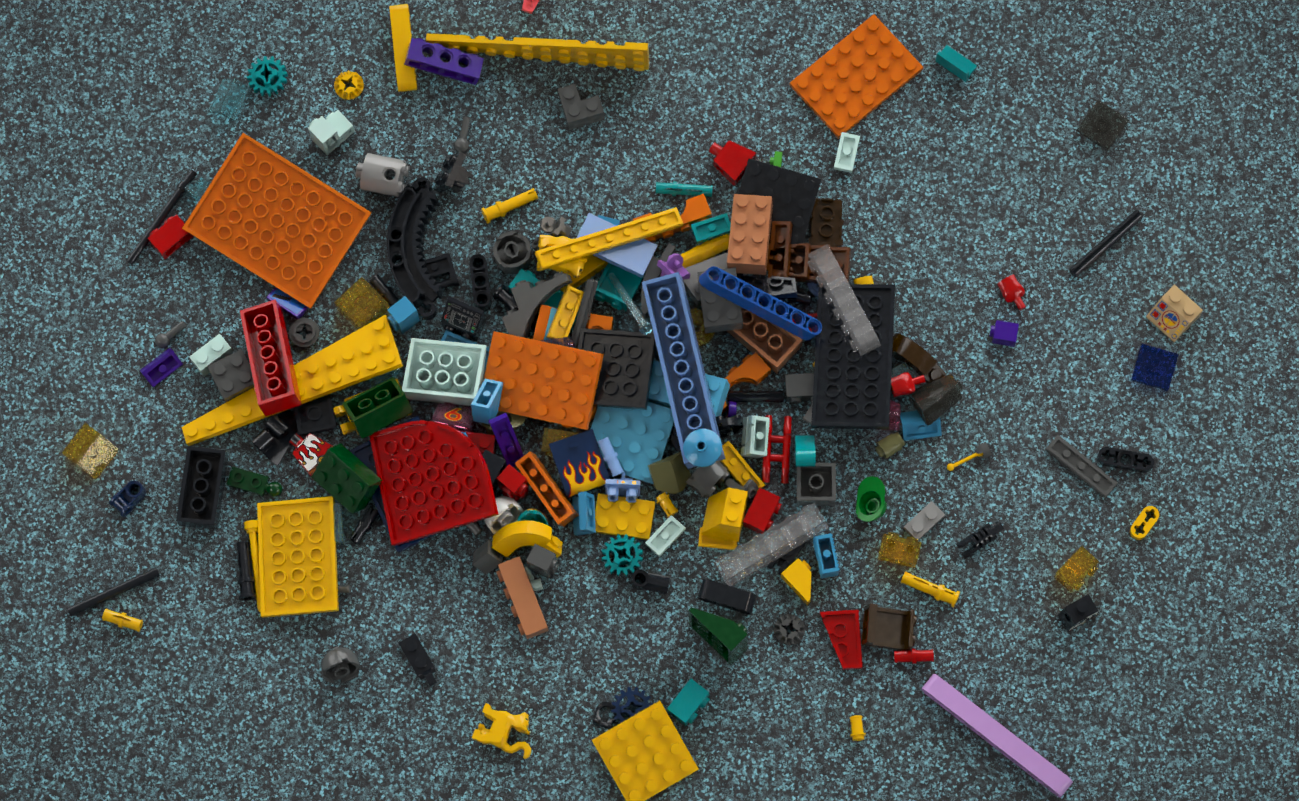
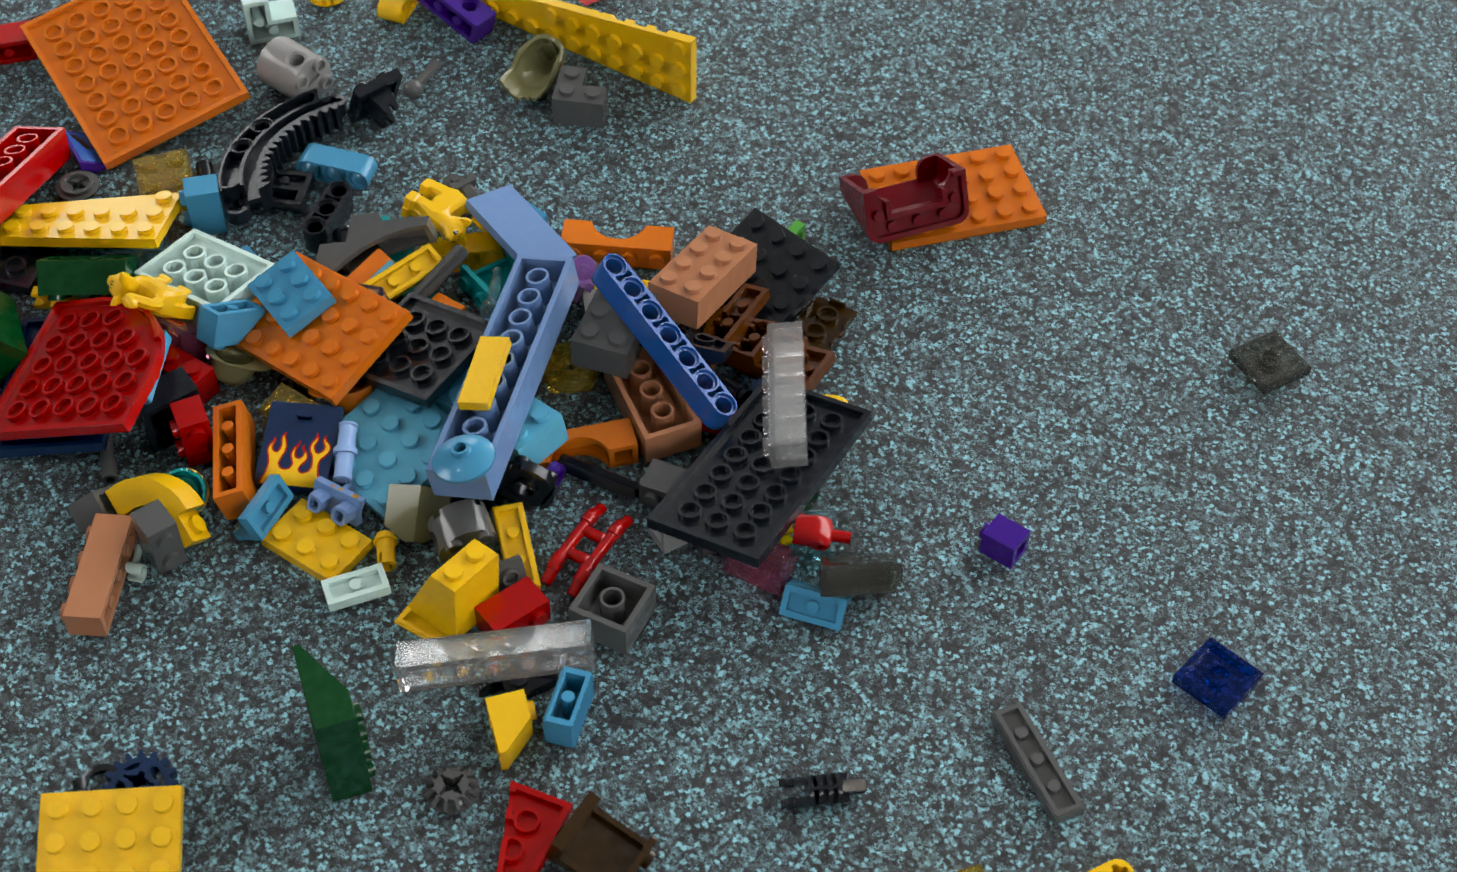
camera: 20 degrees right, 25 degrees down
black slope [441,296,486,341] -> none
yellow pin [481,188,538,224] -> none
white cylinder [484,496,523,534] -> none
dark purple plate [488,413,524,467] -> none
dark grey brick [493,231,532,274] -> none
yellow tile [535,207,683,271] -> none
teal gear [602,534,643,577] -> none
black piece [631,570,670,594] -> none
teal pin [655,181,713,197] -> none
teal brick [667,678,710,726] -> none
teal panel [691,213,731,244] -> none
black beam [697,579,757,615] -> none
red torso [709,141,756,186] -> none
light aqua brick [741,415,770,458] -> none
teal beam [795,435,816,467] -> none
light aqua plate [834,132,860,173] -> none
green piece [856,476,886,522] -> none
olive brick [875,432,905,459] -> none
clear yellow brick [878,532,922,569] -> none
dark brown arch [893,333,946,388] -> none
yellow pin [901,571,960,608] -> none
light grey plate [904,501,945,542] -> none
teal panel [935,45,977,82] -> none
hinge [947,442,992,471] -> none
red piece [997,274,1026,311] -> none
black axle [1069,210,1143,277] -> none
black beam [1097,447,1154,473] -> none
tan slope [1146,284,1203,342] -> none
none -> yellow animal [107,272,196,320]
none -> dark azure plate [247,250,337,338]
none -> dark azure beam [296,143,378,190]
none -> yellow tile [457,336,512,411]
none -> olive hair [498,34,566,101]
none -> dark red windscreen [839,153,969,243]

